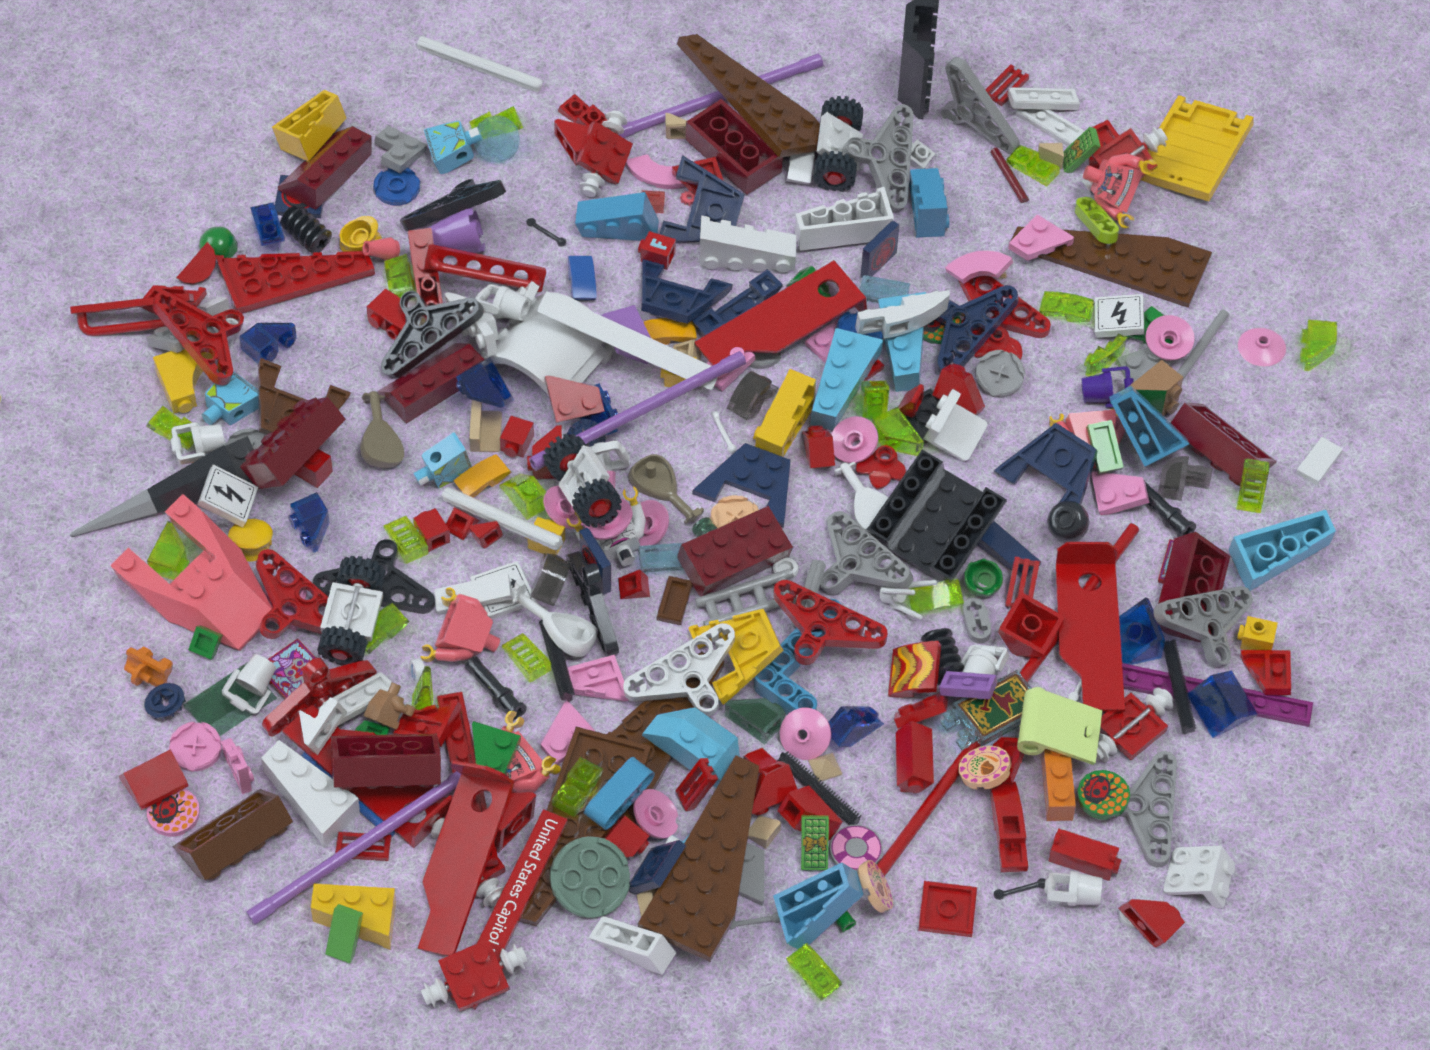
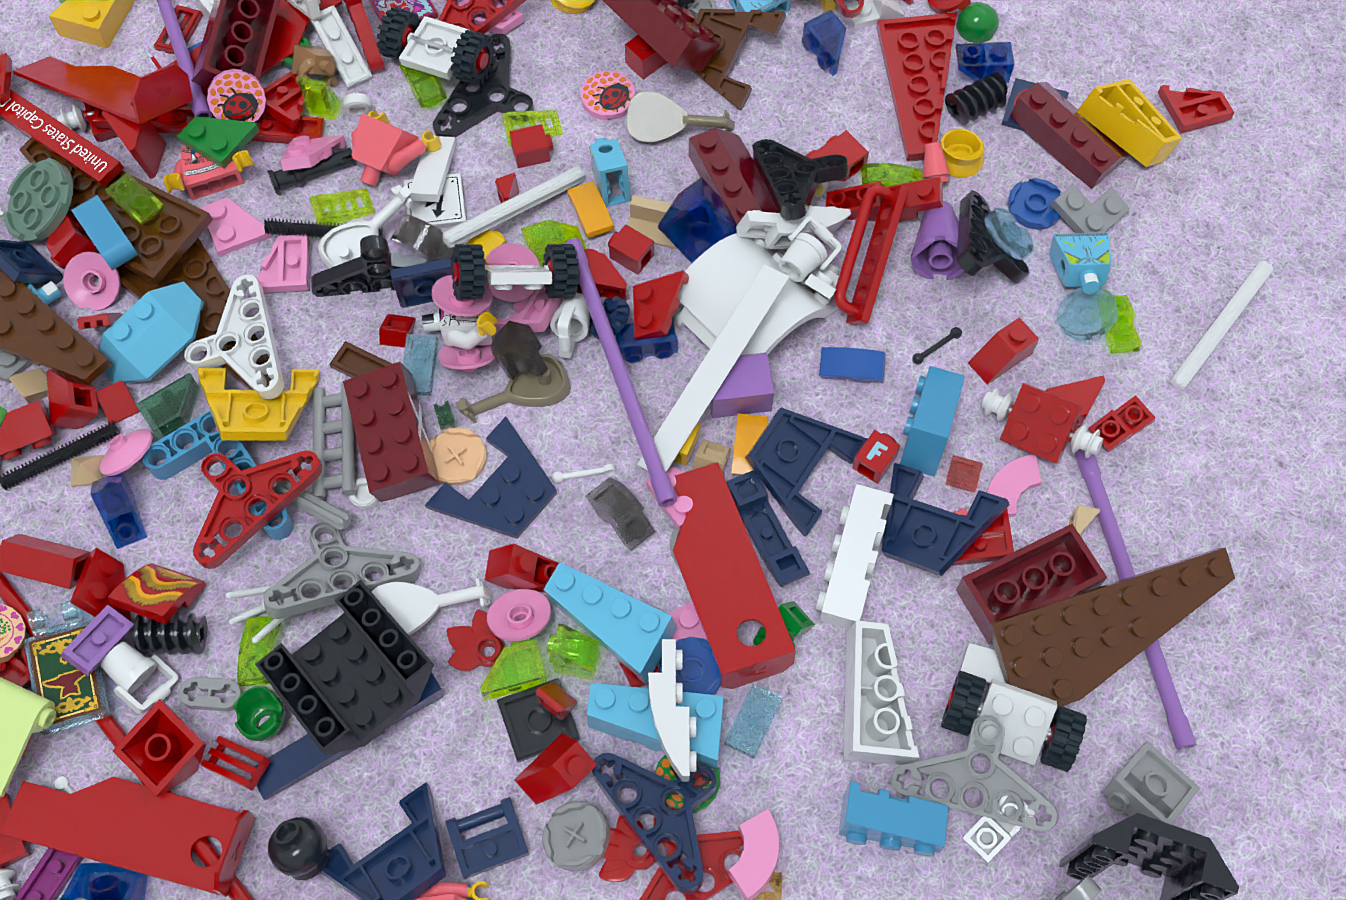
camera: 105 degrees right, 10 degrees up
clear blue slope [288,492,330,553] -> none
red slope [446,507,480,541] -> none
yellow wedge [753,369,816,457] -> none
dark blue tile [861,221,900,281] -> none
white bracket [924,389,987,462] -> none
none -> tile [207,69,266,122]
none -> bright pink wing [280,135,346,171]
none -> dark blue plate [445,797,529,880]
none -> clear smoke brick [491,321,548,380]
none -> tile [581,71,635,120]
none -> red slope [968,317,1039,385]
none -> clear light blue tile [985,208,1034,260]
none -> light grey plate [1102,741,1200,825]
none -> red wing [1158,85,1235,133]

